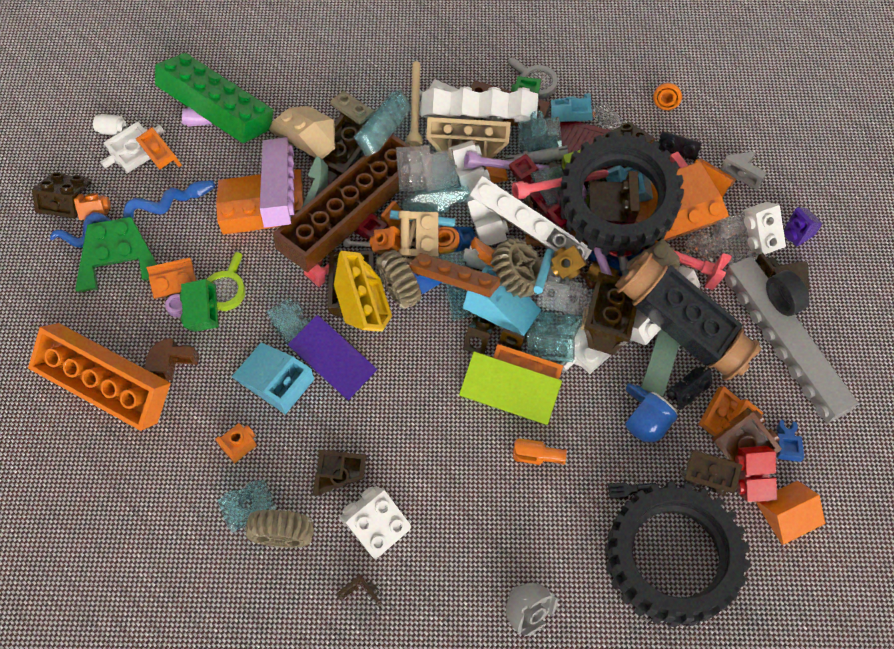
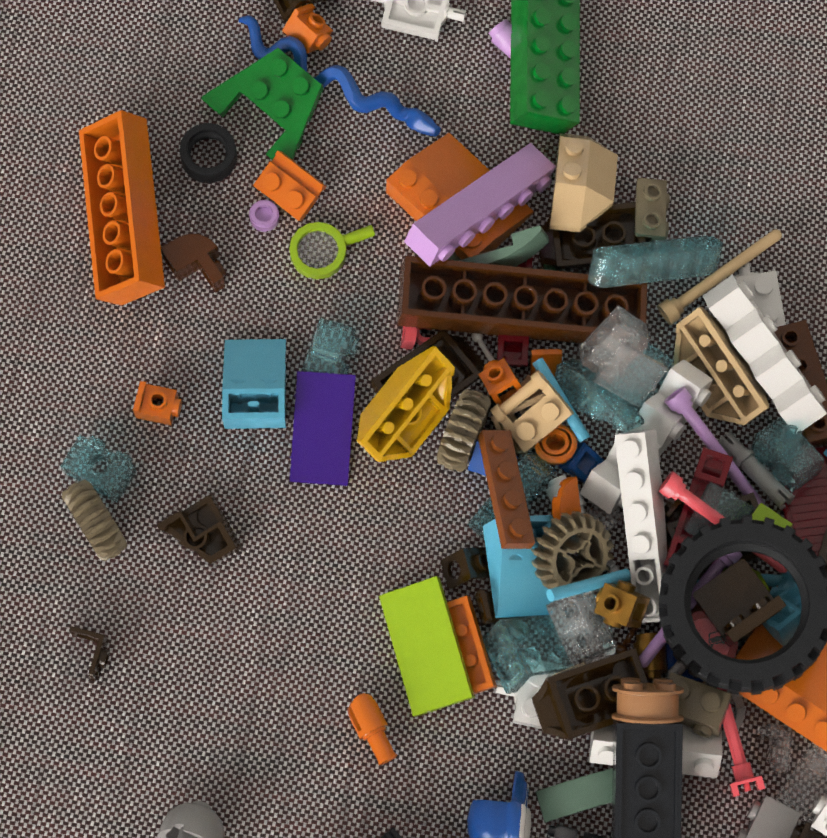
camera: 50 degrees right, 10 degrees up
orange panel [136,127,182,170] -> none
green brick [180,279,219,332] -> none
white bracket [339,486,411,558] -> none
orange slope [484,166,508,183] -> none
none -> black tyre [179,123,237,183]

